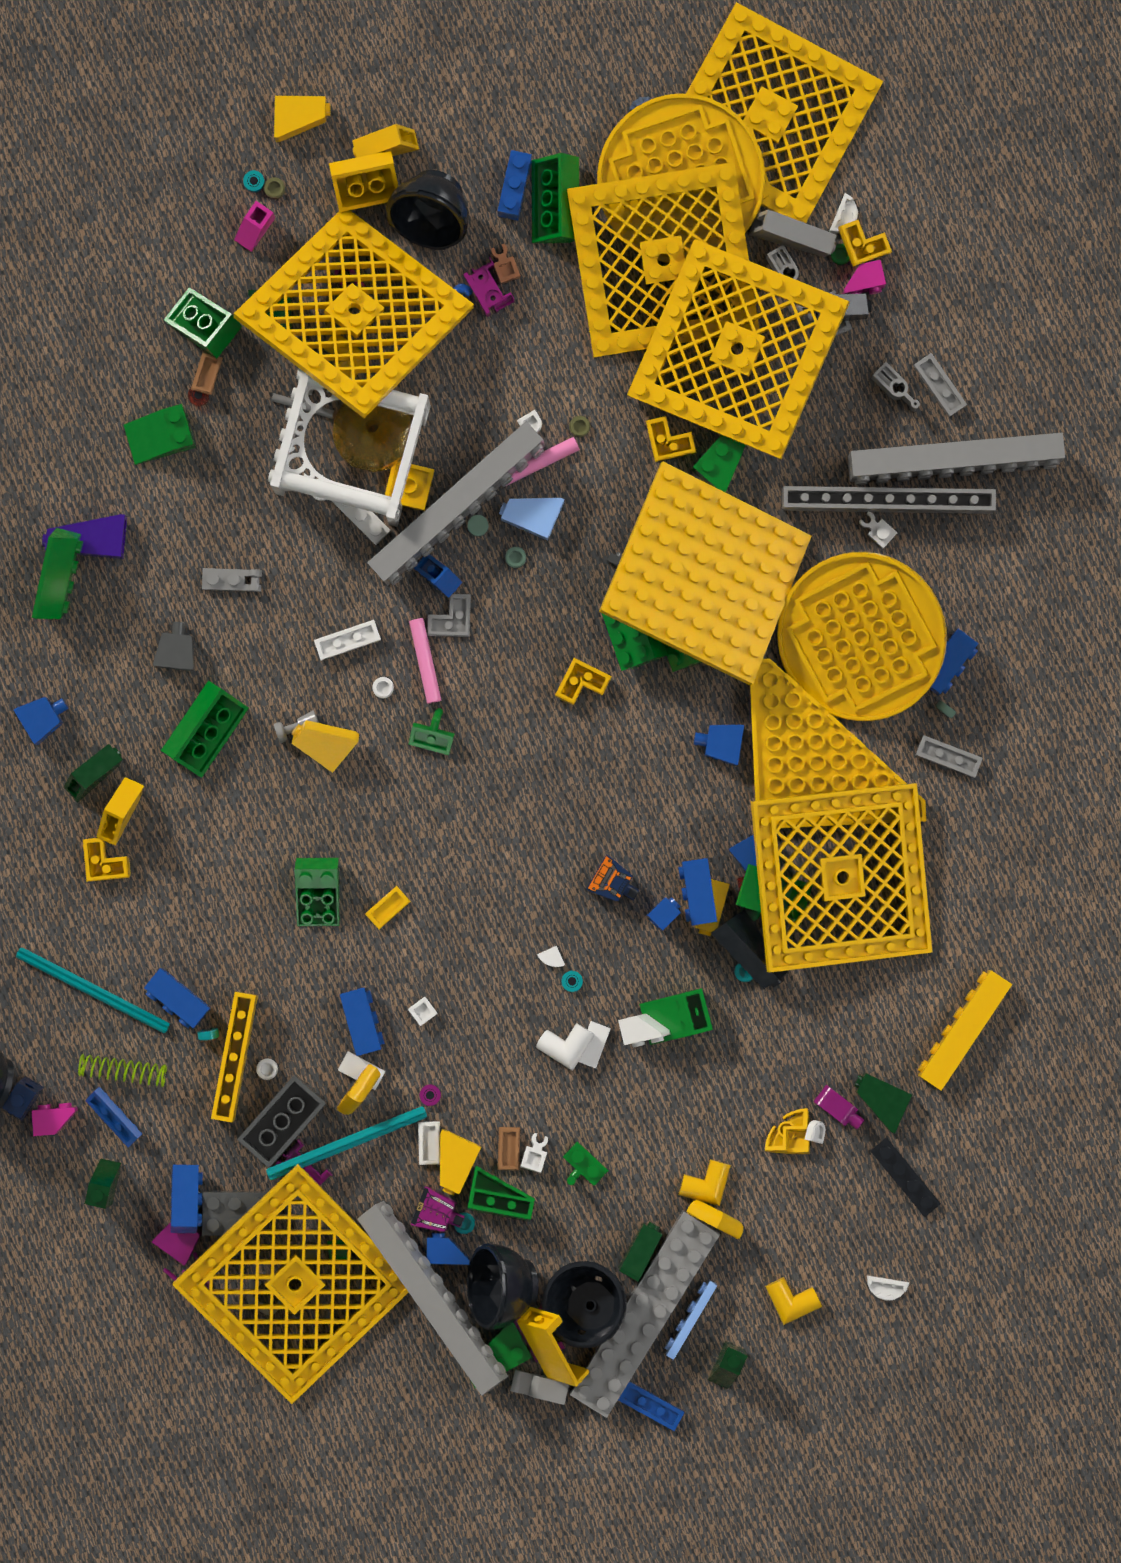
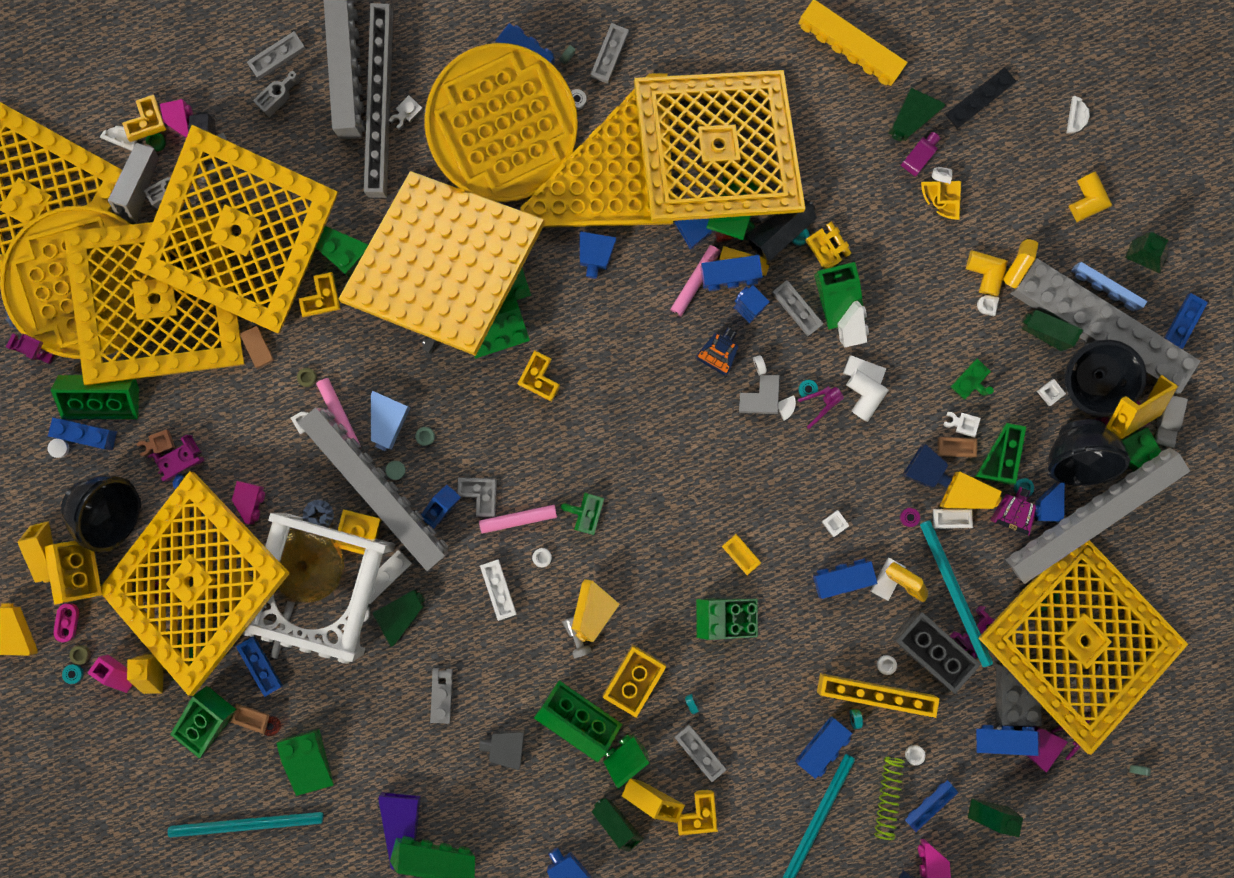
camera: 90 degrees left, 0 degrees up
none -> magenta piece [6,333,55,364]
none -> white tile [48,439,69,458]
none -> dark pink plate [54,603,79,642]
none -> yellow slope [127,654,163,694]
none -> teal axle [168,812,324,838]
none -> dark pink slope [232,481,265,524]
none -> blue plate [236,636,283,697]
none -> medium nougat tile [240,326,274,369]
none -> sand blue gear [302,500,334,527]
none -> dark green slope [372,589,426,647]
none -> white tile [571,89,586,110]
none -> yellow brick [603,644,666,718]
none -> green slope [603,734,649,789]
none -> bright pink piece [670,245,721,316]
none -> light grey plate [674,724,727,782]
none -> teal tile [685,694,700,714]
none -> light grey tile [739,375,780,414]
none -> white tile [753,355,767,375]
none -> light grey plate [772,280,823,336]
none -> magenta plant [798,387,844,429]
none -> yellow plate [805,221,852,269]
none -> dark blue torso [902,444,952,488]
none -> white tile [905,745,926,765]
none -> white tile [977,295,999,316]
none -> white plate [1037,379,1066,406]
none -> sand green tile [1129,765,1151,776]

